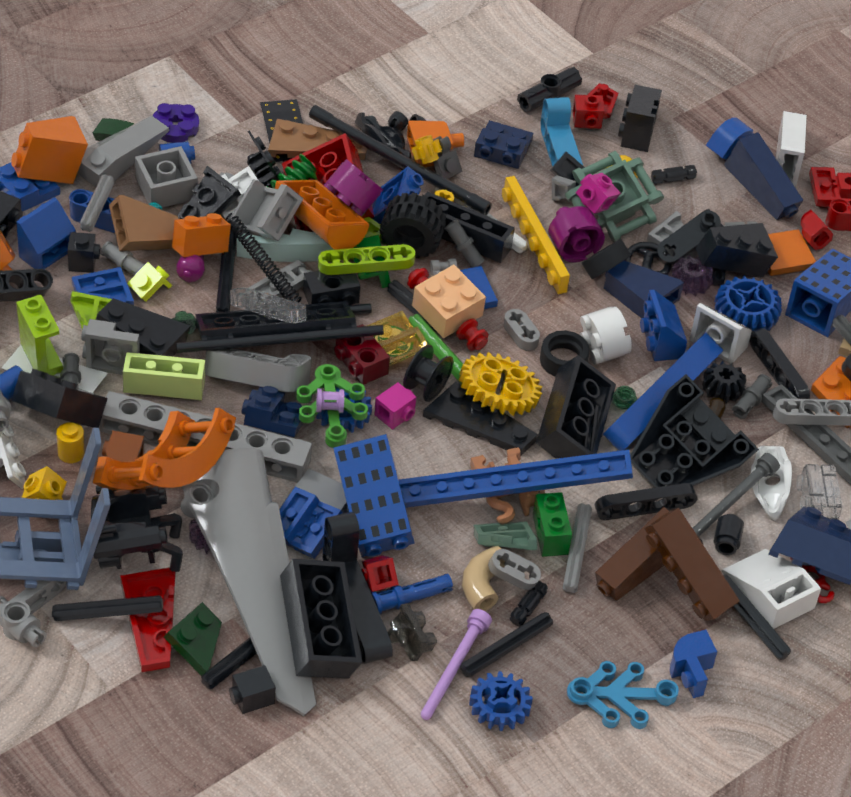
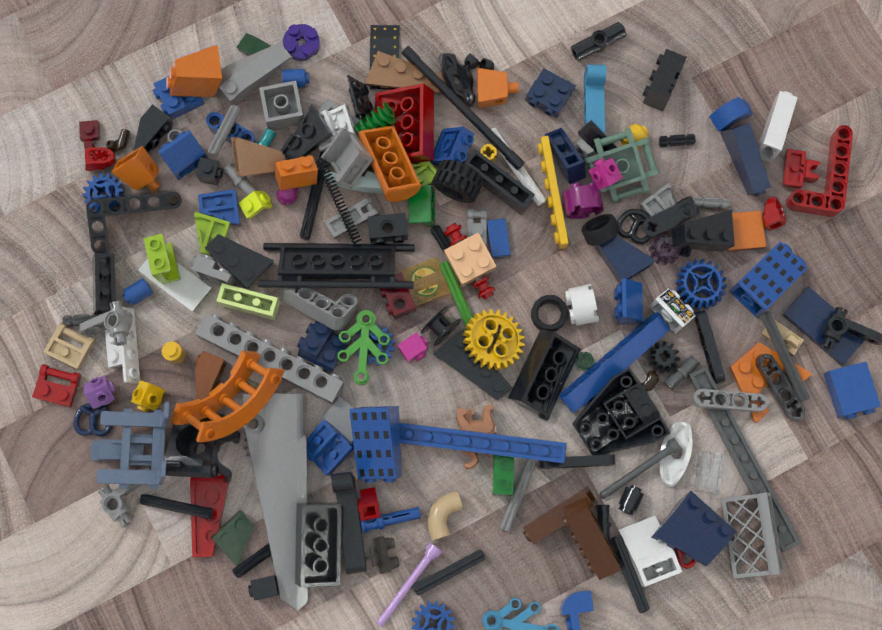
camera: 15 degrees right, 30 degrees up
black wedge [11,368,108,428] -> none
dark grey pin [60,353,81,388] -> none
clear green plate [172,311,196,334] -> none
clear beam [230,287,307,323] -> none
lavender bush [316,388,344,413] -> none
lime beam [318,244,415,275] -> none
magenta brick [324,159,383,217] -> none
yellow gear [411,135,442,164] -> none
dark grey plate [433,136,463,179] -> none
dark grey pin [444,219,485,268] -> none
sand green wing [474,521,537,550] -> none
light grey beam [488,549,541,590] -> none
light grey beam [504,309,540,351] -> none
black axle [510,580,548,626] -> none
red brick [572,95,608,129] -> none
red piece [587,83,619,118] -> none
none -> dark blue slope [545,128,586,184]

